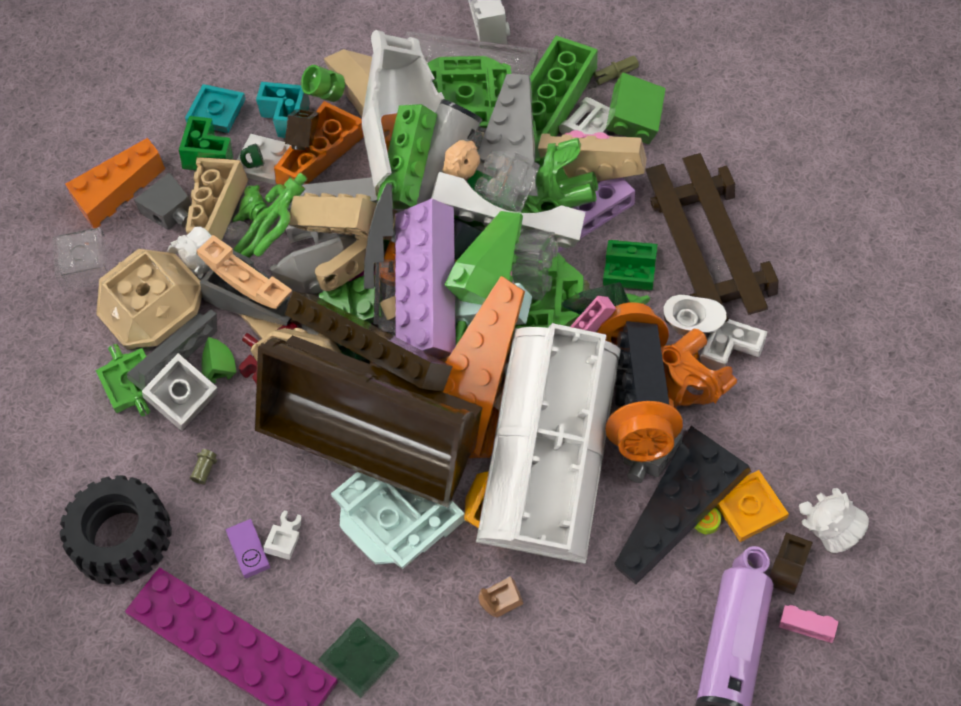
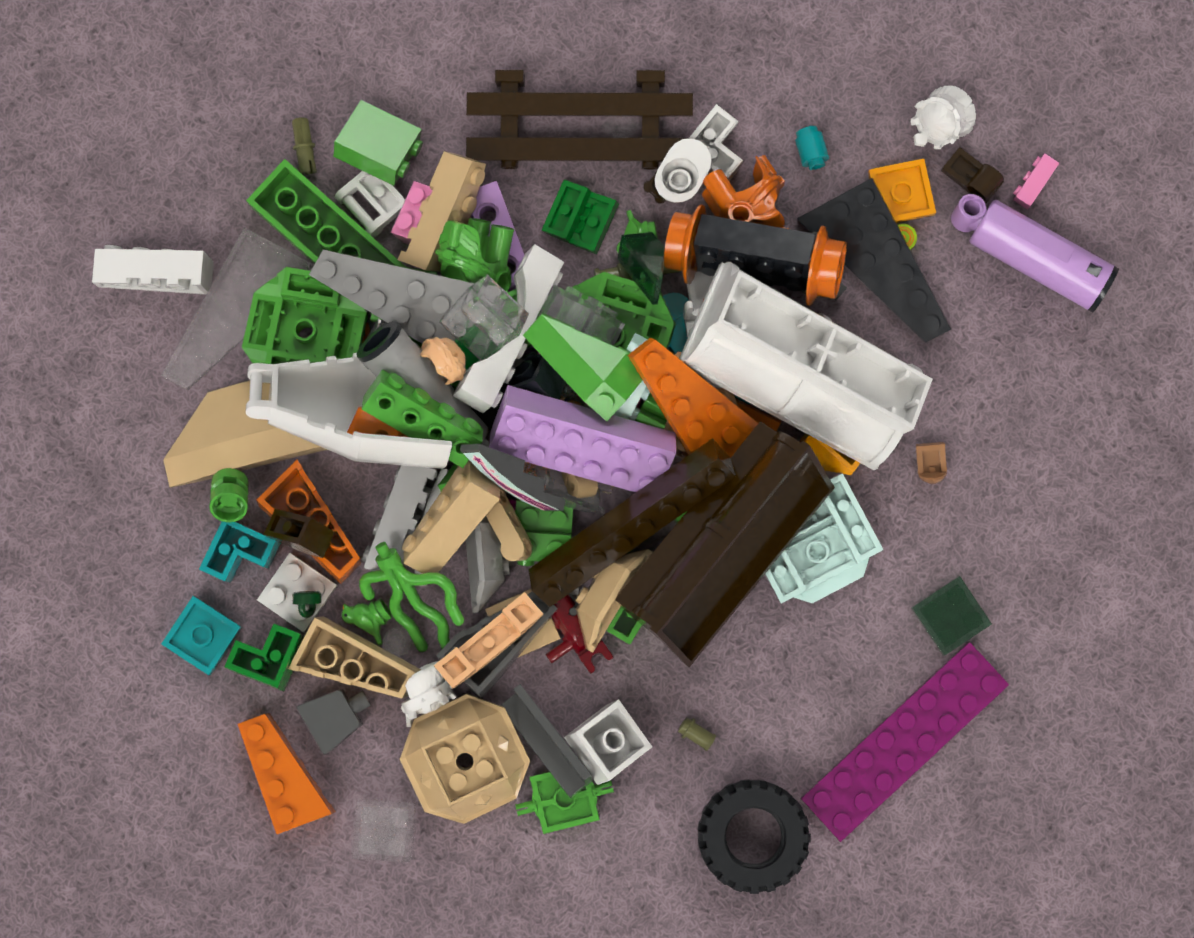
camera: 80 degrees left, 25 degrees up
bright green brick [201,337,236,384] -> none
medium lavender tile [225,519,271,579] -> none
white plate [264,511,301,560] -> none
bright pink piece [570,296,616,332] -> none
none -> teal brick [795,126,829,170]

